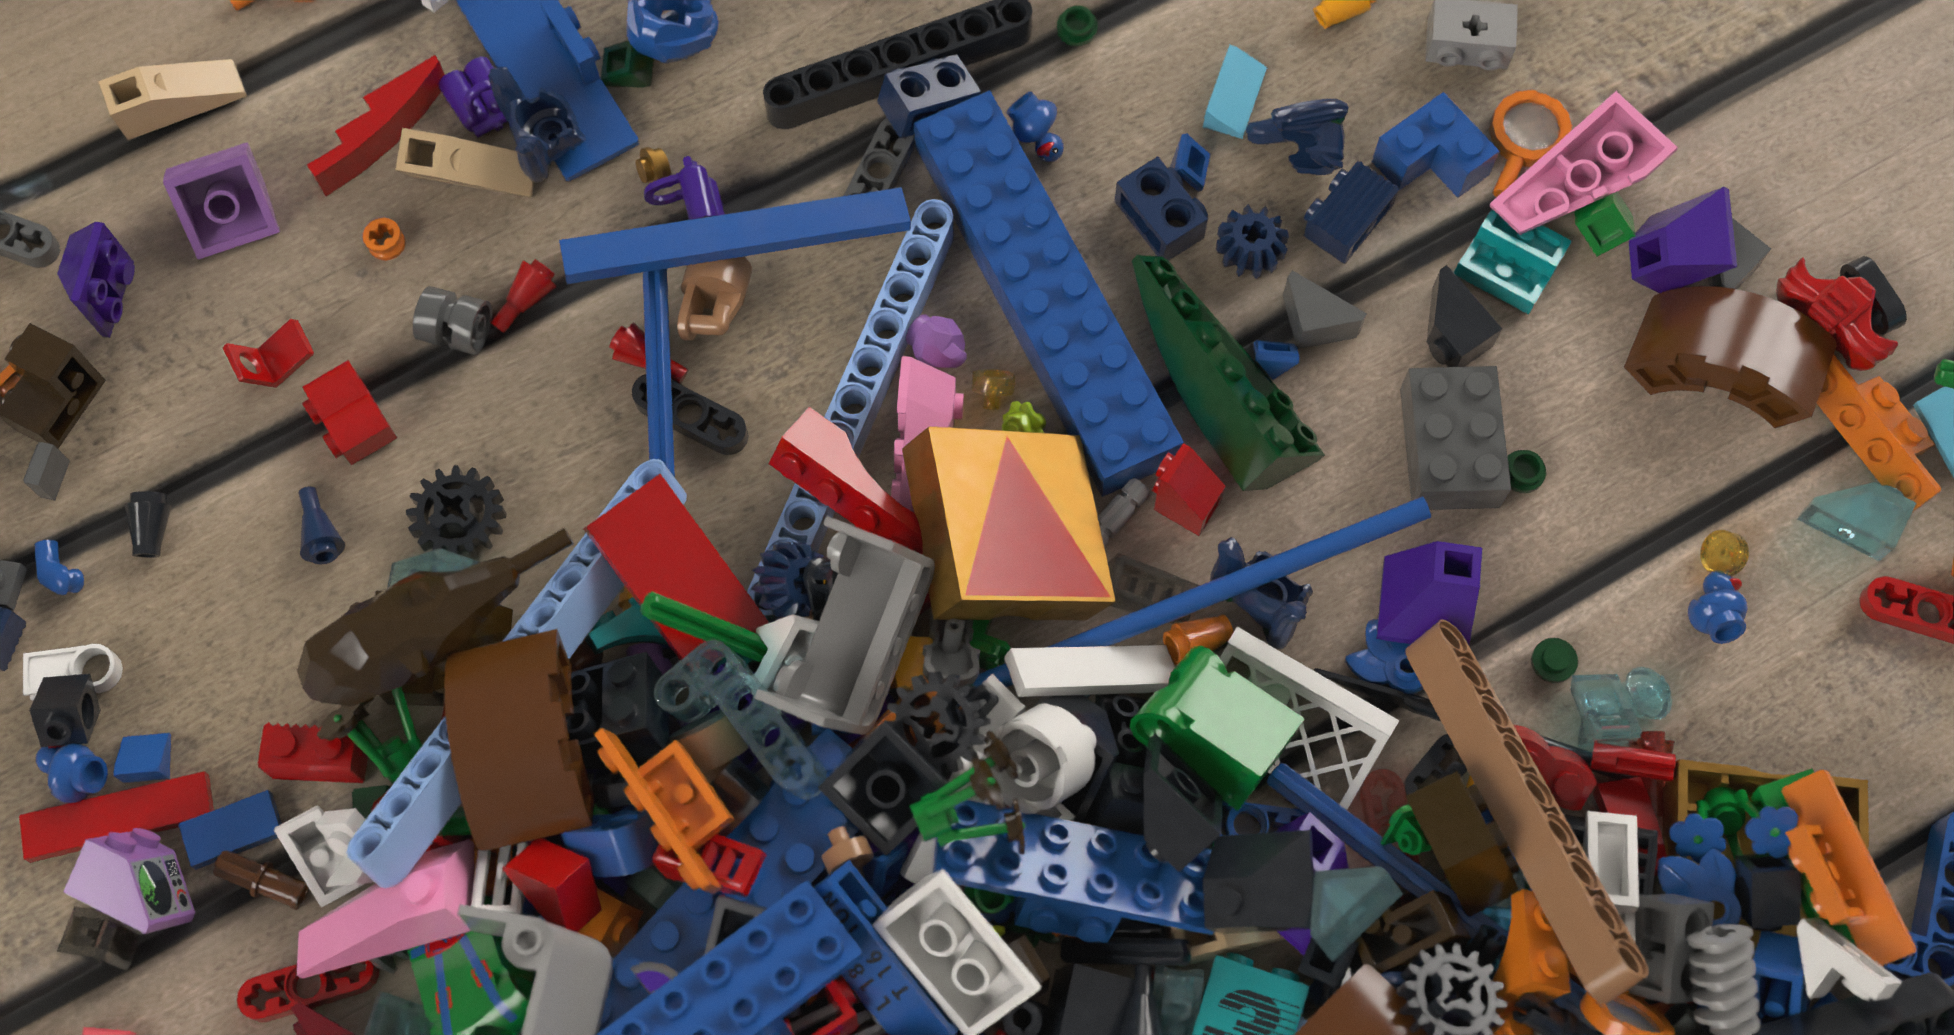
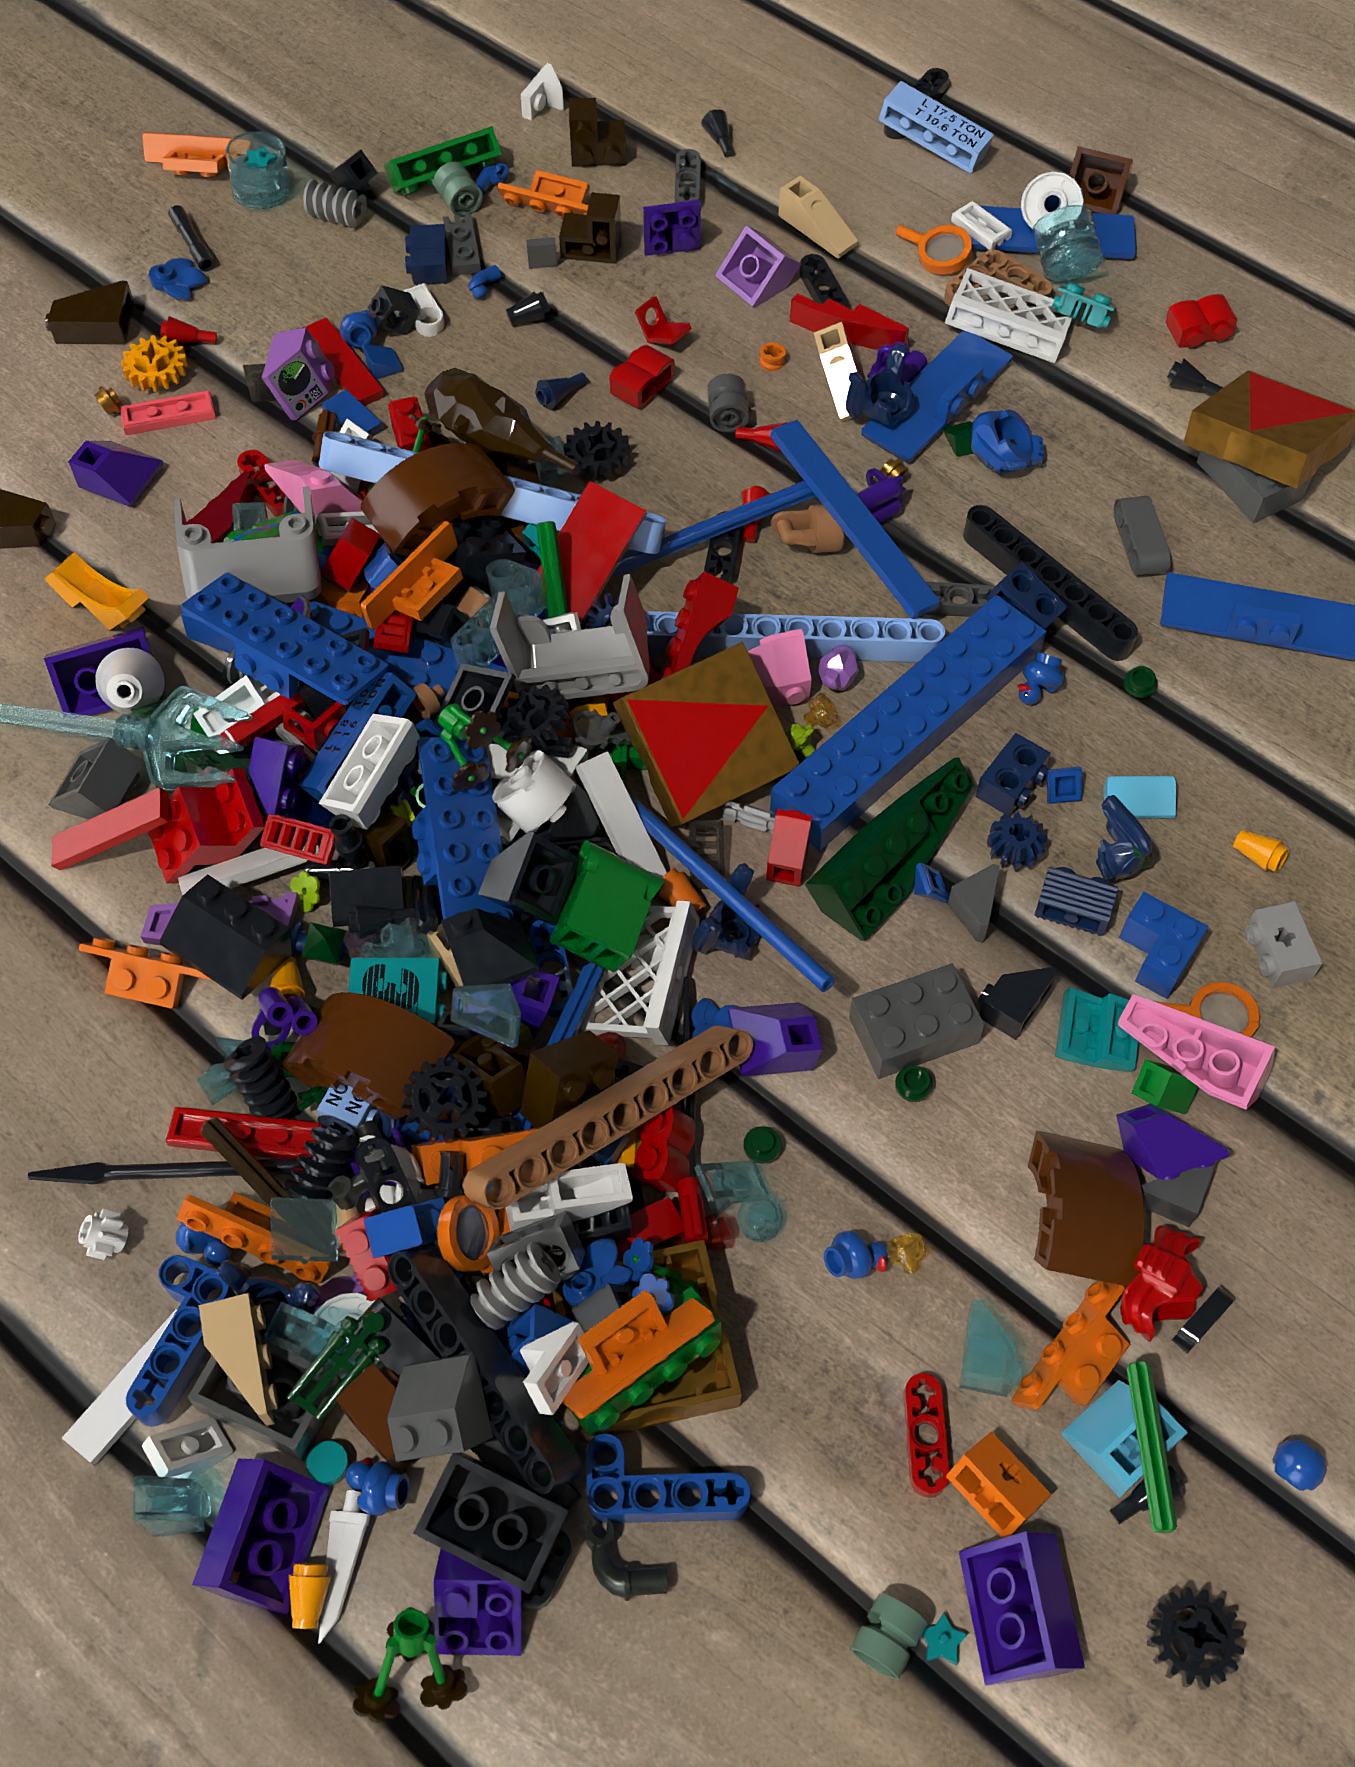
camera: 70 degrees right, 10 degrees down
none -> black beam [800,254,848,307]

